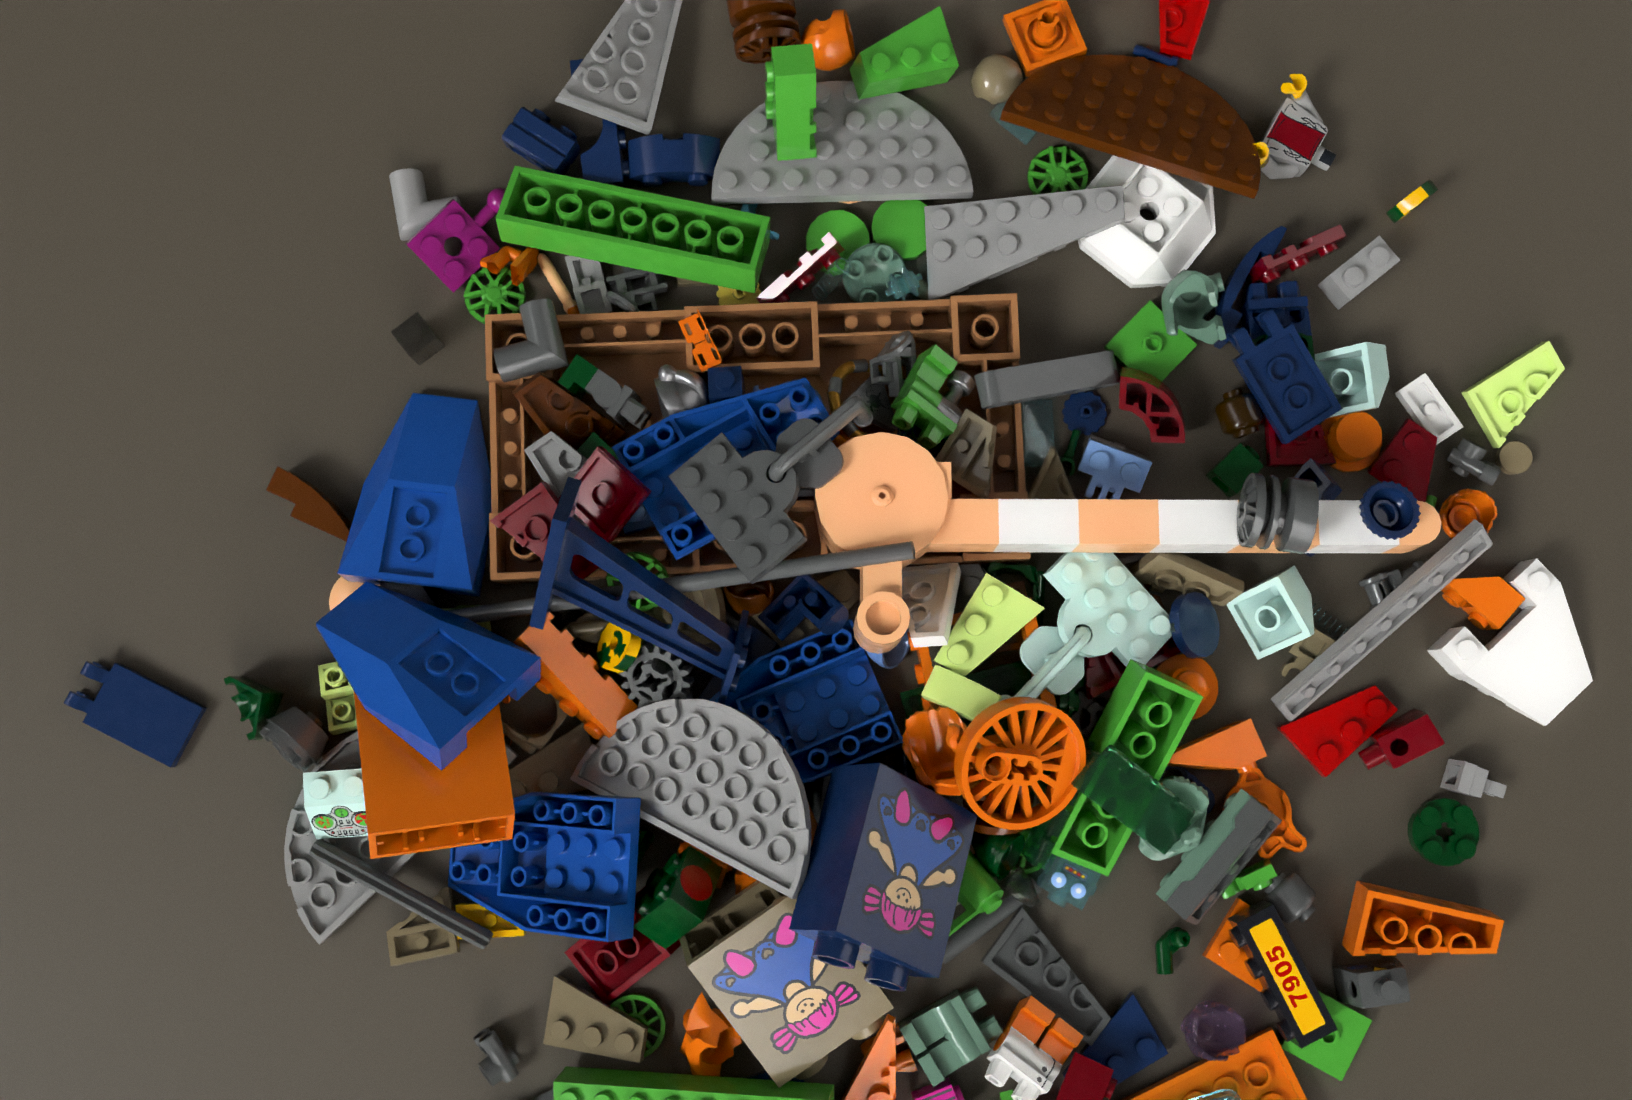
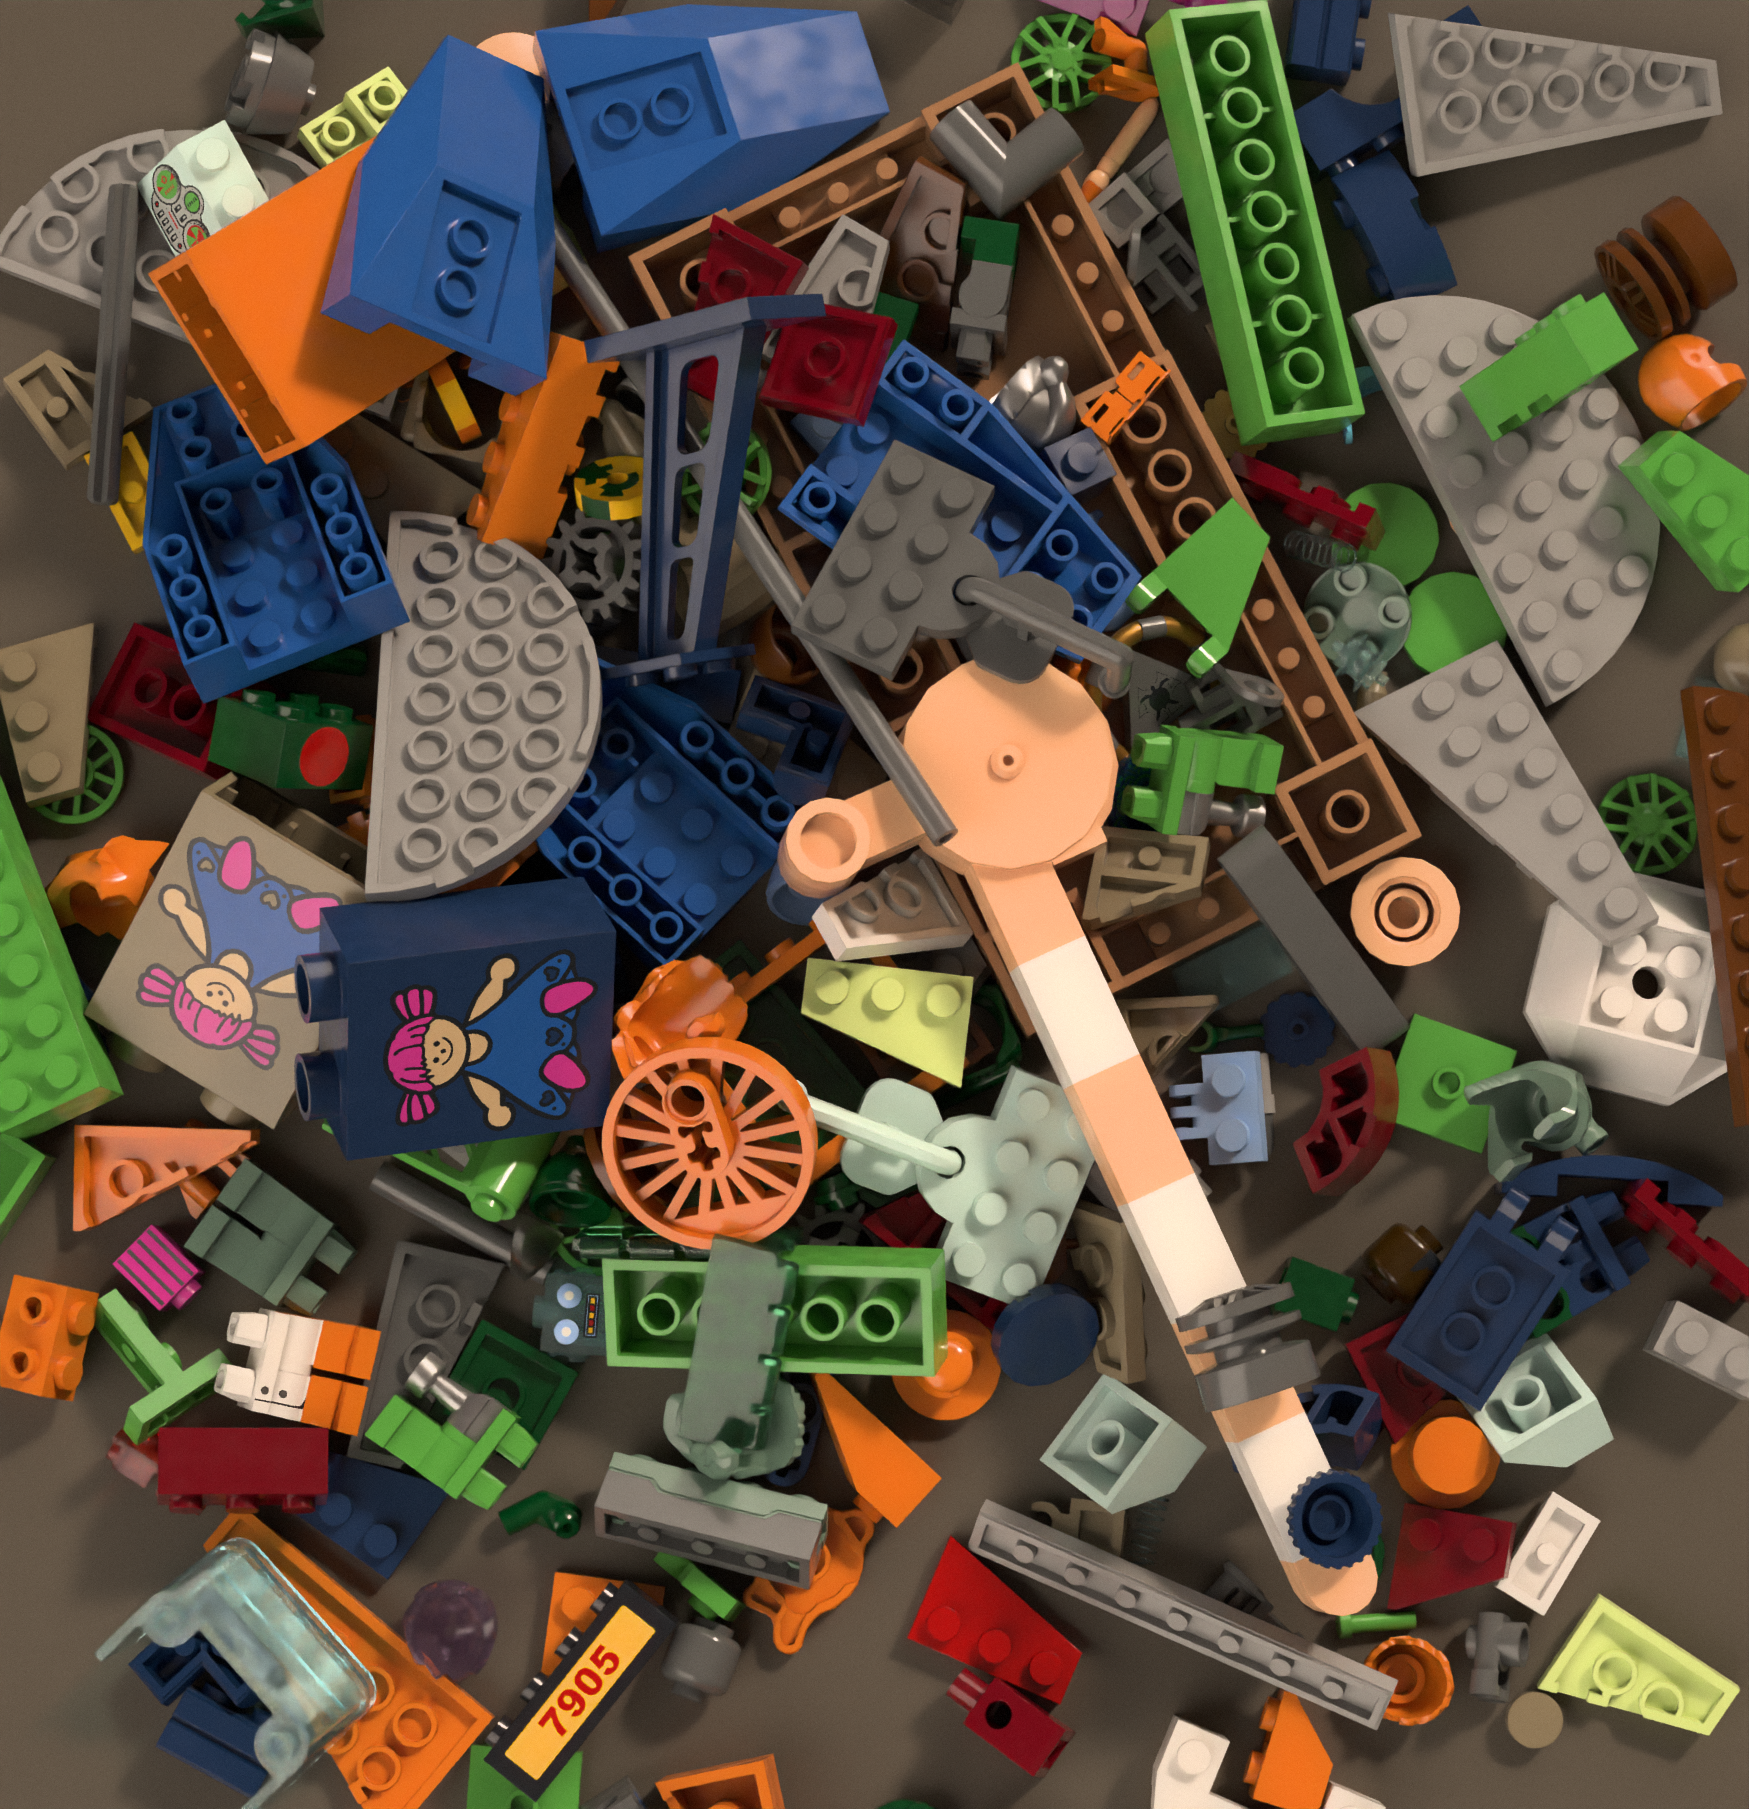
camera: 60 degrees right, 0 degrees up
yellowish green slope [921,664,1002,721] -> none
none -> bright green hips [365,1352,539,1510]
none -> piece [427,358,482,444]
none -> dark green plate [429,1319,579,1470]
none -> bright green flag [1125,498,1270,679]
none -> light nougat piece [1350,857,1460,967]

